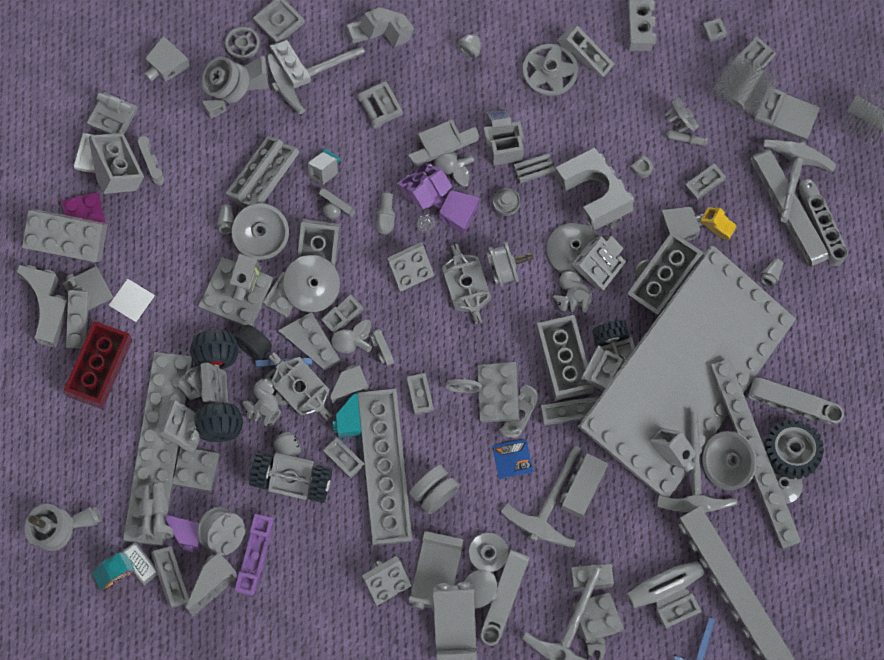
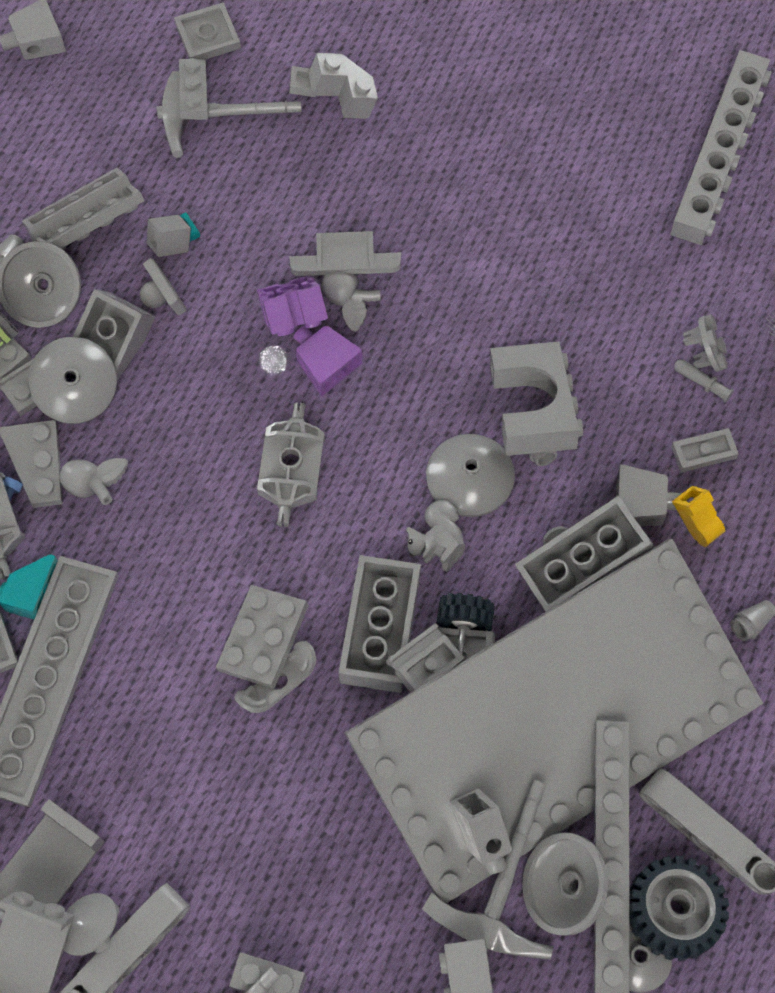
camera: 25 degrees right, 5 degrees down
light grey wheel [202,56,250,104] -> none
light grey slope [202,100,226,119] -> none
light grey wheel [225,27,260,60] -> none
light grey slope [244,56,269,90] -> none
light grey slope [322,294,364,333] -> none
light grey slope [330,365,369,405] -> none
light grey plate [357,81,403,128] -> none
light grey plate [370,329,394,366] -> none
light grey arm [376,193,395,234] -> none
light grey plate [387,242,434,292] -> none
light grey plate [407,373,434,415] -> none
light grey wheel [410,465,460,515] -> none
light grey wheel [446,378,482,393] -> none
light grey cone [457,34,481,58] -> none
light grey dish [469,533,509,572] -> none
light grey plate [484,121,524,166] -> none
light grey wheel [486,242,534,287] -> none
light grey tile [487,109,511,128] -> none
blue sticker [492,439,534,479] -> none
light grey plate [493,188,520,216] -> none
light grey piece [501,446,581,548] -> none
light grey tile [514,154,555,183] -> none
light grey wheel [523,44,578,96] -> none
light grey plate [541,396,598,426] -> none
light grey slope [557,25,614,77] -> none
light grey brick [560,454,608,519] -> none
light grey piece [572,235,626,291] -> none
light grey tile [630,155,653,178] -> none

